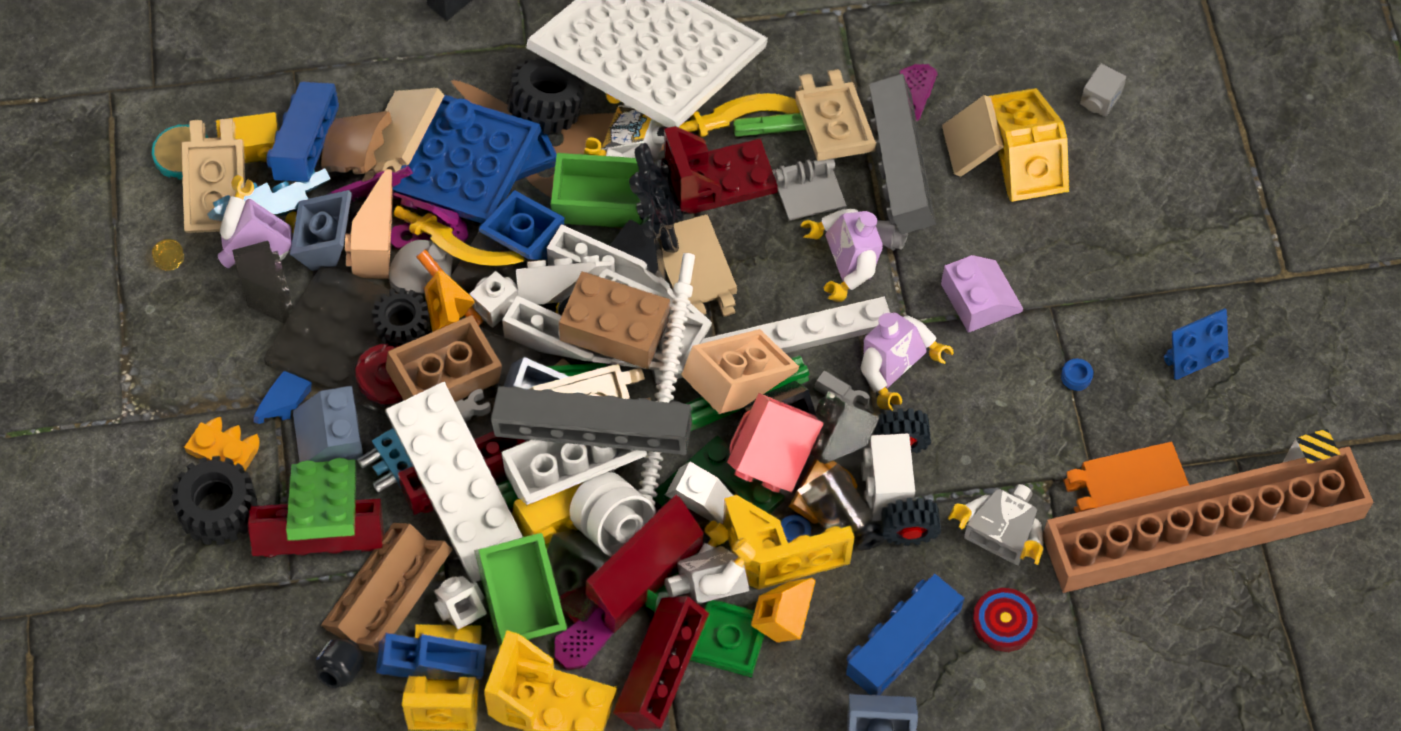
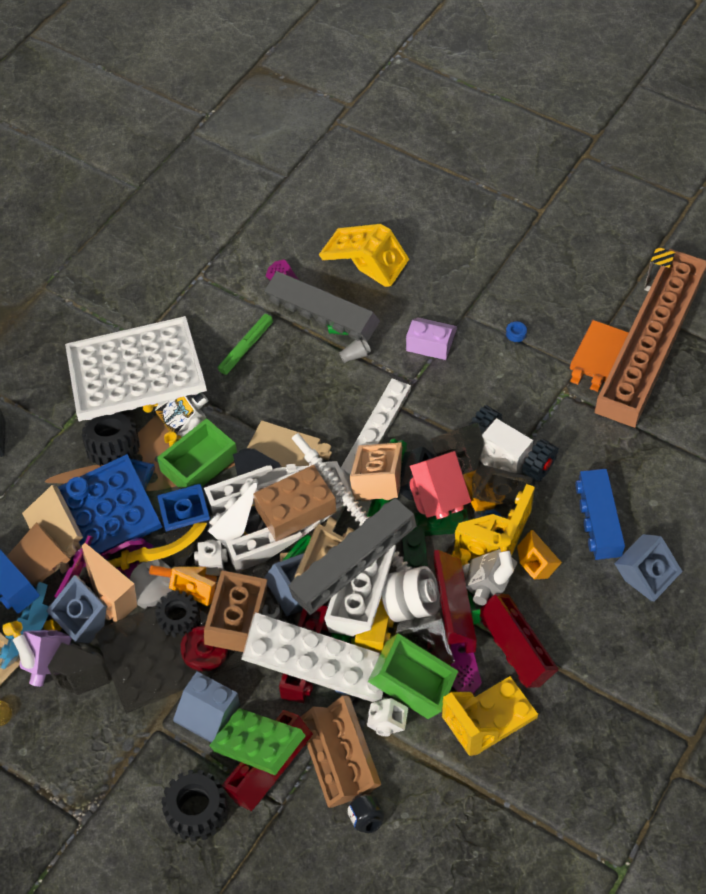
camera: 45 degrees left, 5 degrees down
light orange plate [184,417,260,471] -> none
blue slope [254,371,311,424] -> none
dark azure piece [358,428,413,492] -> none
blue slope [376,633,486,680] -> none
yellow bracket [402,624,482,731] -> none
black plate [629,143,684,253] -> none
dark red bracket [664,126,778,214] -> none
white slope [665,462,733,524] -> none
yellow sword [679,93,800,137] -> none
green tile [690,600,765,678] -> none
light grey hinge [772,159,846,221] -> none
tan tile [796,69,876,161] -> none
torso [801,209,883,302] -> none
light grey bar [814,371,870,417] -> none
torso [861,313,954,411] -> none
tan tile [942,95,1004,177] -> none
light grey torso [947,484,1043,566] -> none
dark red tile [972,587,1038,652] -> none
light grey brick [1080,64,1127,117] -> none
blue hinge [1163,308,1229,380] -> none

